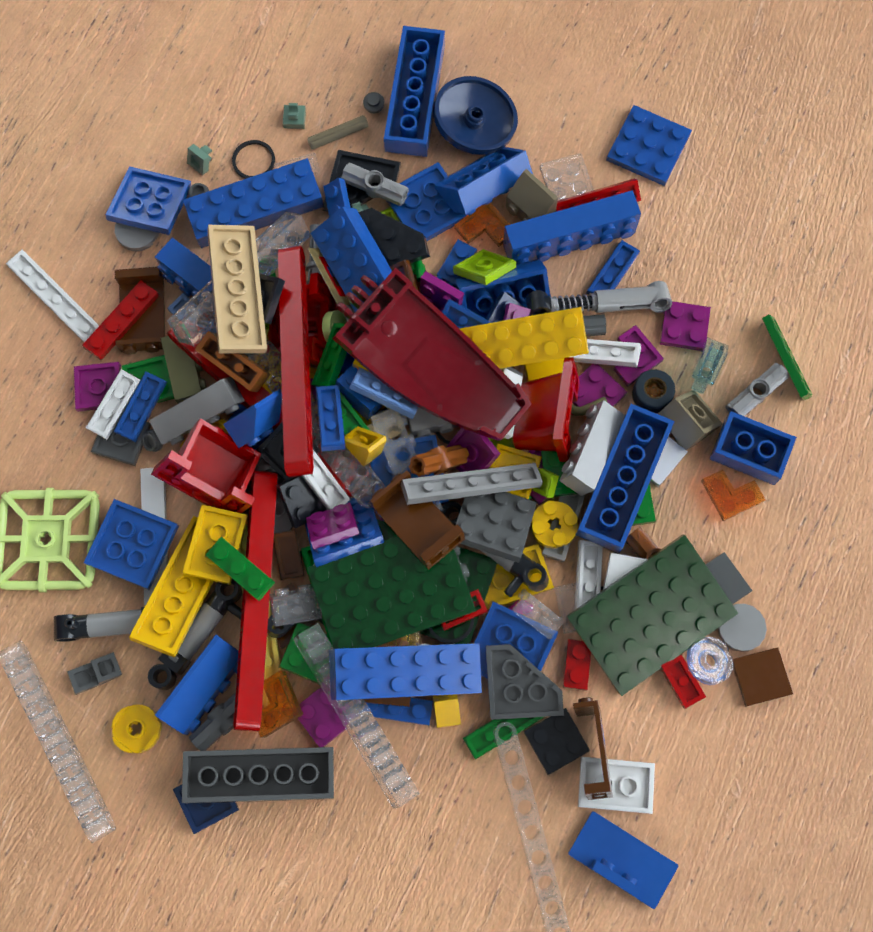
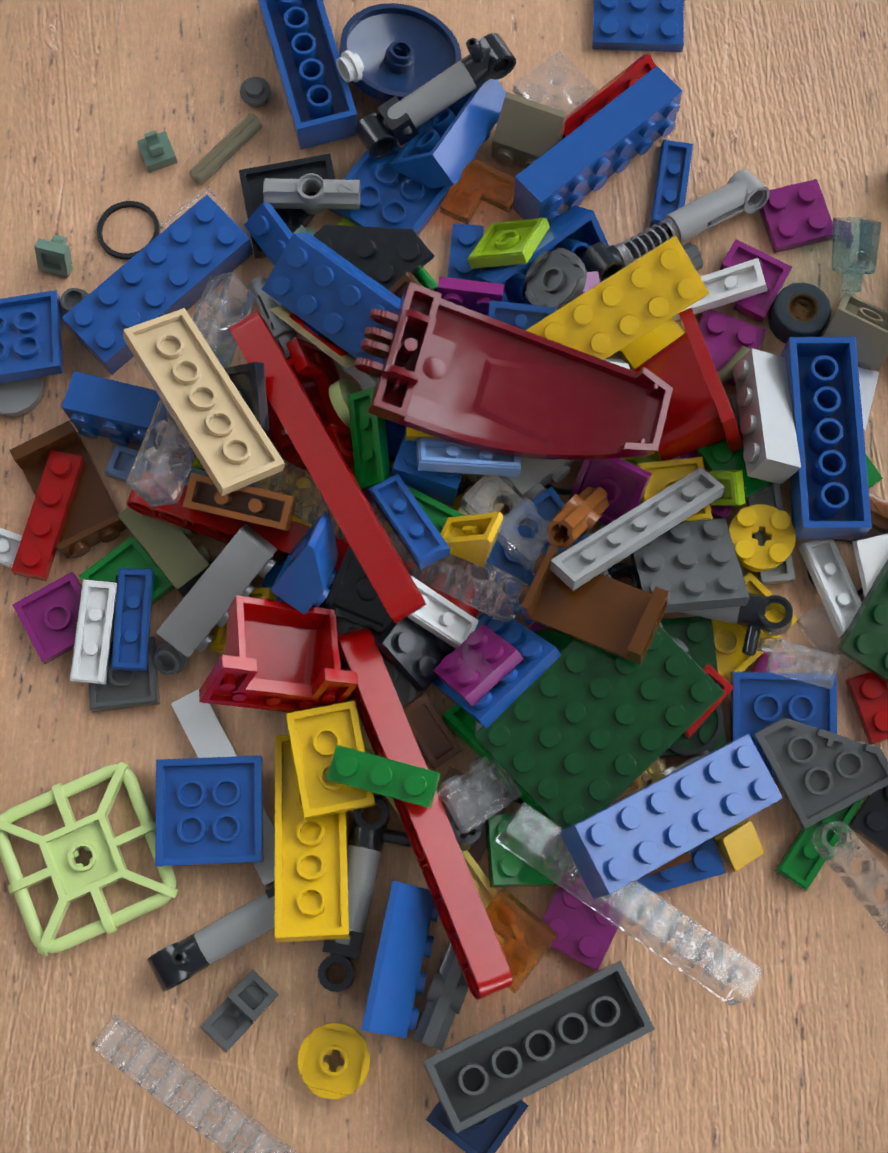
camera: 25 degrees left, 0 degrees up
none -> white plate [336,50,364,83]
none -> black piece [355,33,516,159]
none -> dark grey tile [525,248,587,310]

